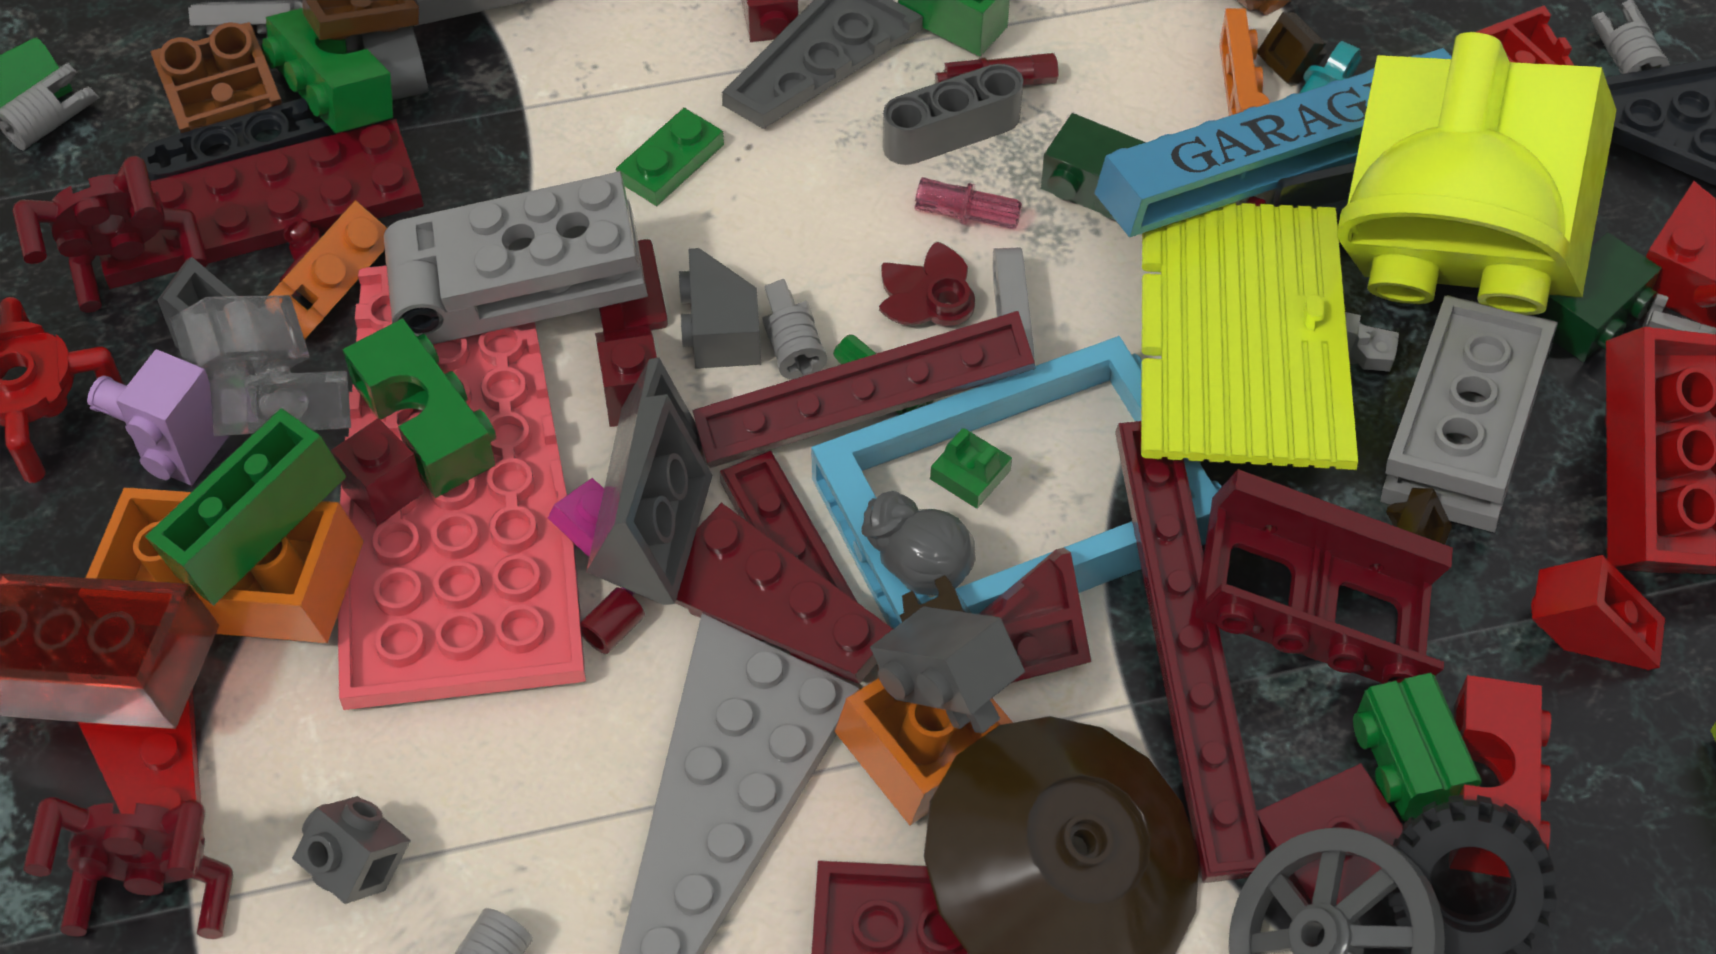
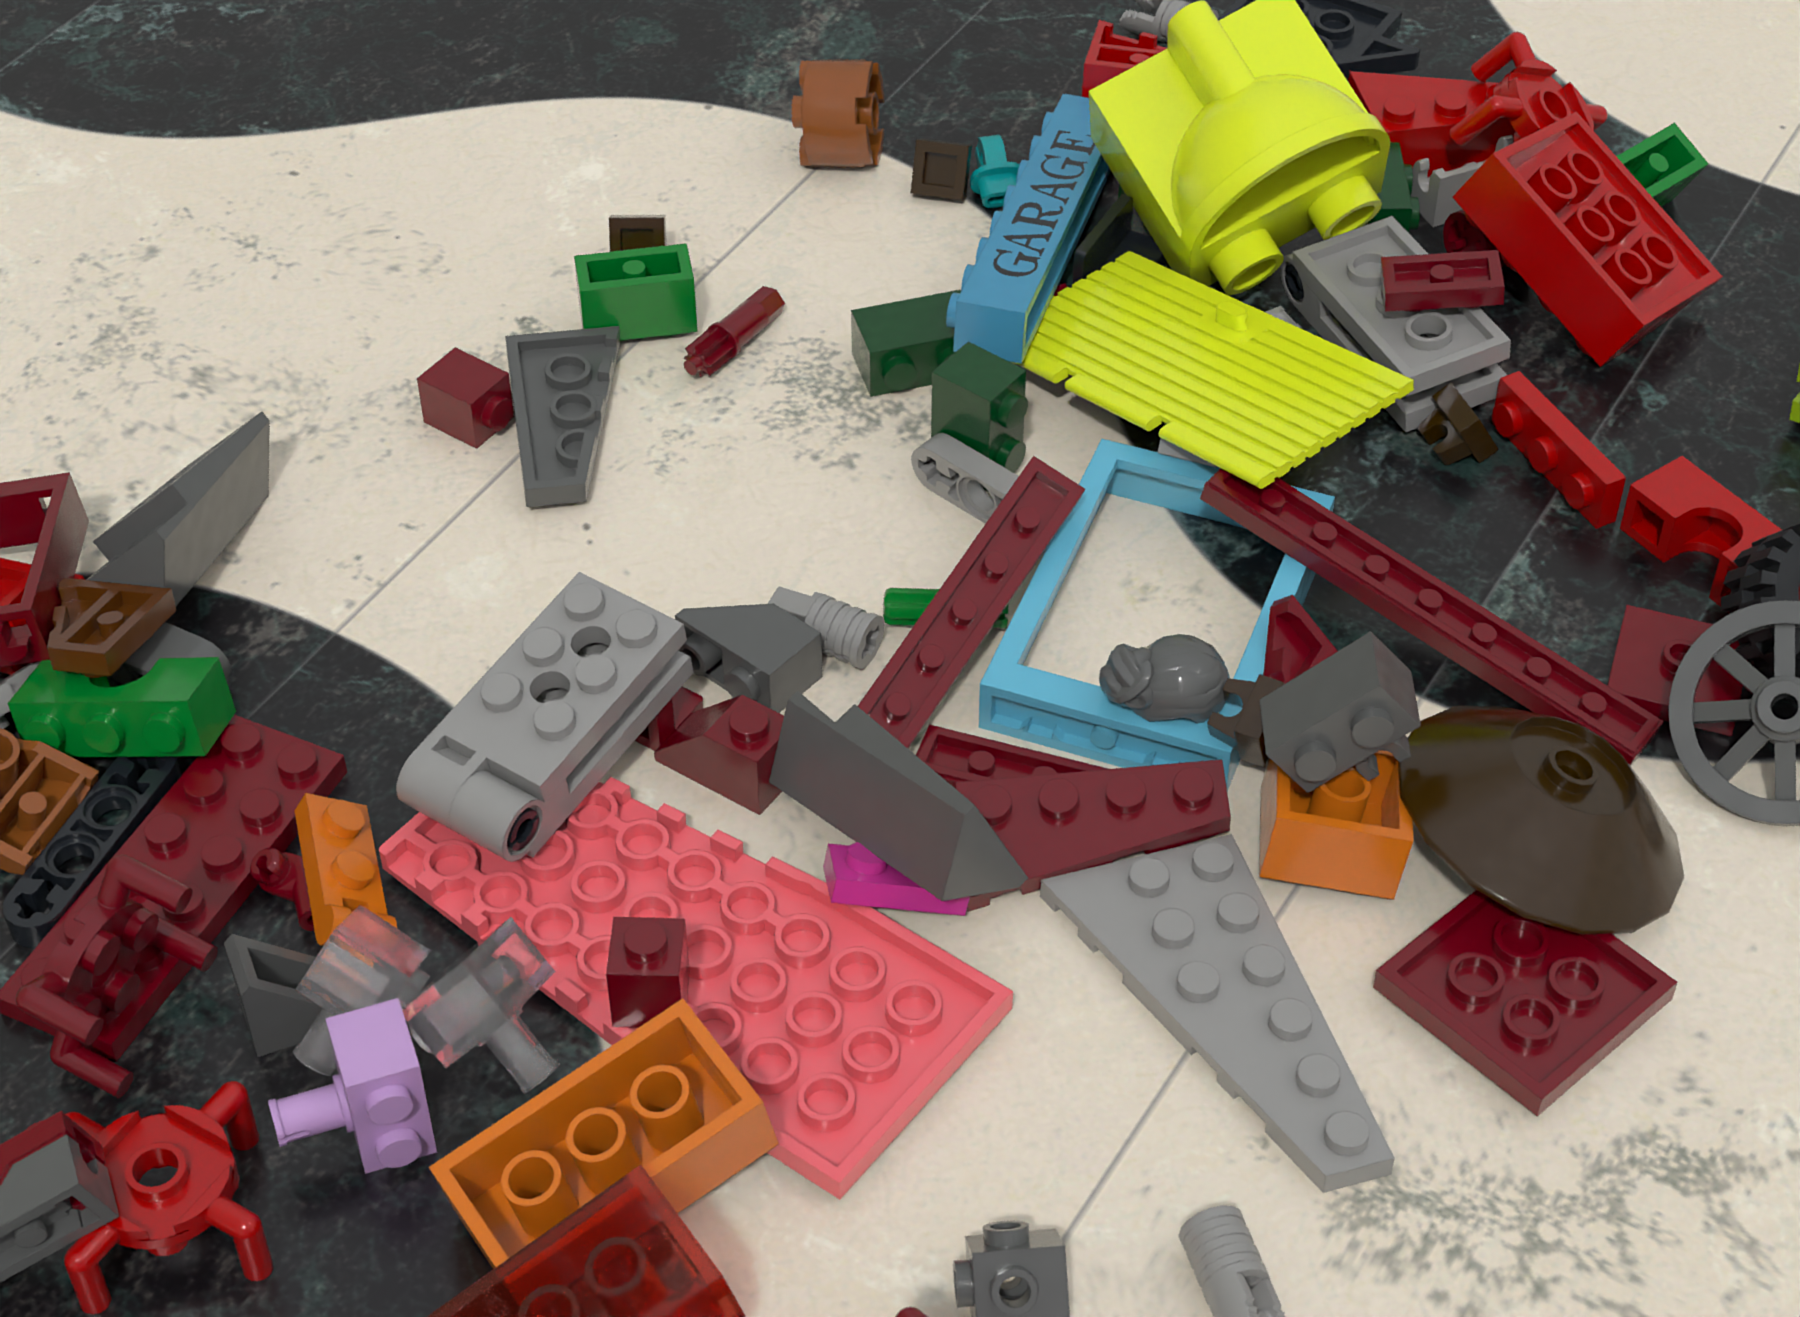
camera: 45 degrees left, 10 degrees down
green brick [145,408,346,606] -> none
green arch [343,318,497,498] -> none
dark red hinge [580,587,645,654] -> none
green plate [616,107,724,207] -> none
dark red plate [879,242,975,326] -> none
dark grey beam [883,64,1024,165] -> none
clear pink axle [915,177,1022,229] -> none
green tile [930,428,1012,509] -> none
dark red window [1195,469,1453,684] -> none
orange plate [1219,8,1270,116] -> none
green brick [1353,673,1482,822] -> none
red slope [1531,555,1665,670] -> none
none -> dark green brick [931,342,1028,491]
none -> dark red plate [1380,250,1504,312]
none -> red plate [1492,371,1626,529]

